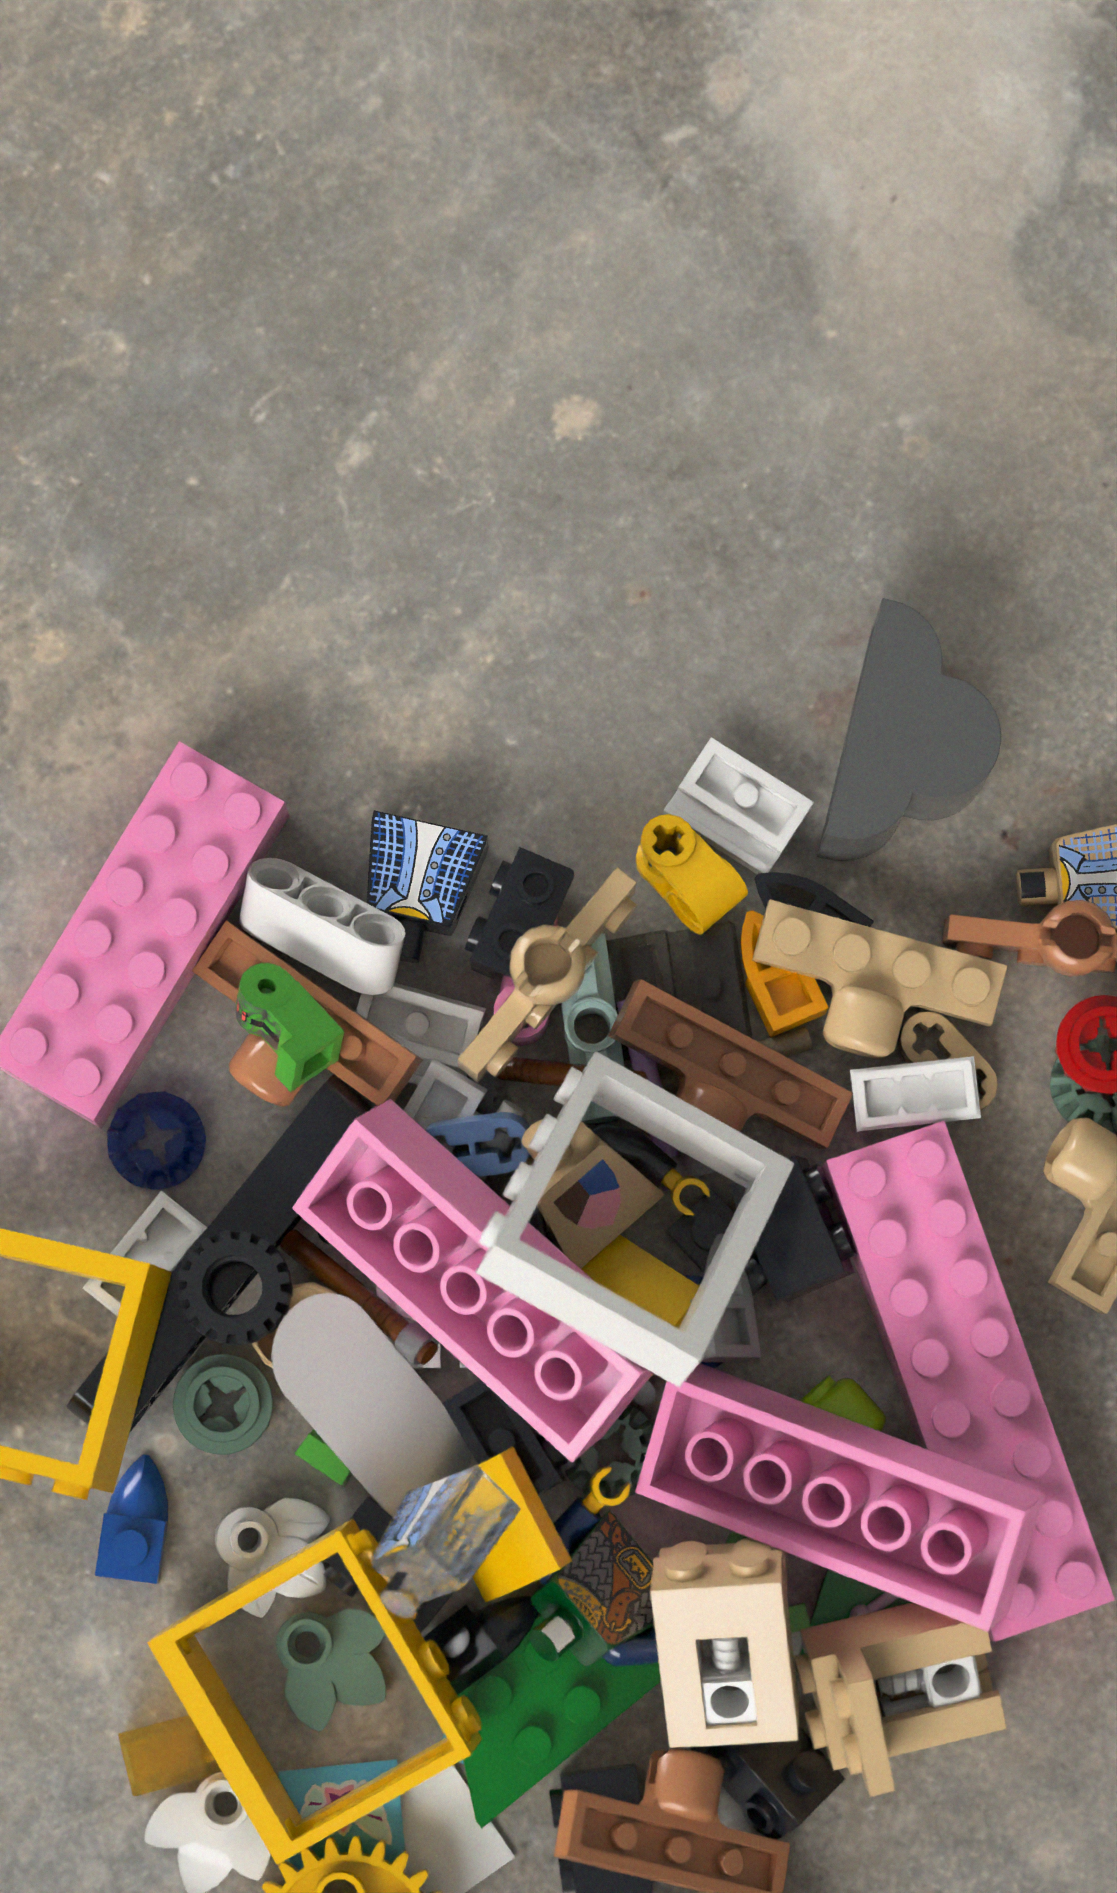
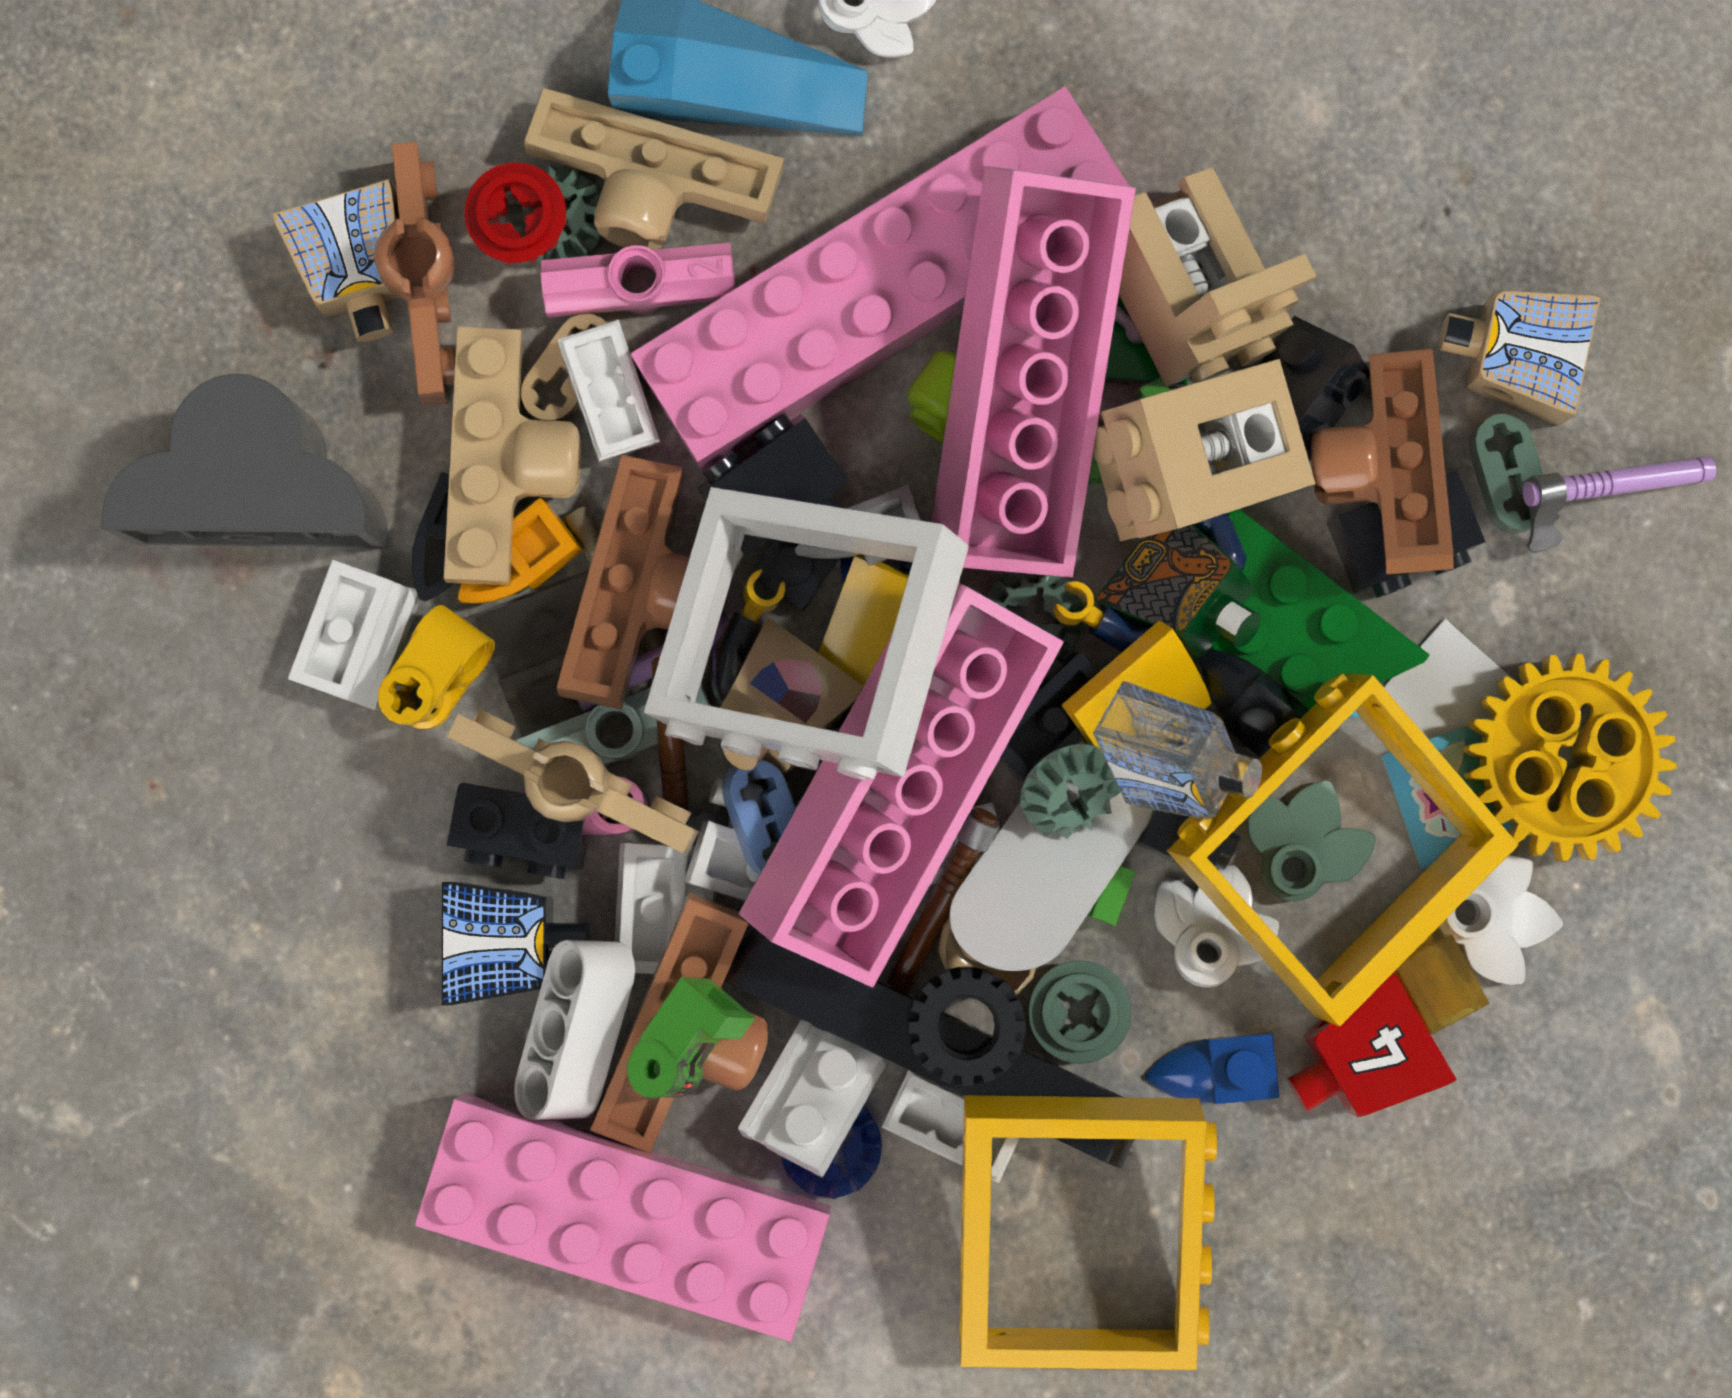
camera: 100 degrees left, 5 degrees up
none -> bright pink piece [540,243,736,318]
none -> white plate [738,1019,886,1178]
none -> sand green gear [1020,744,1122,839]
none -> red torso [1287,972,1457,1117]

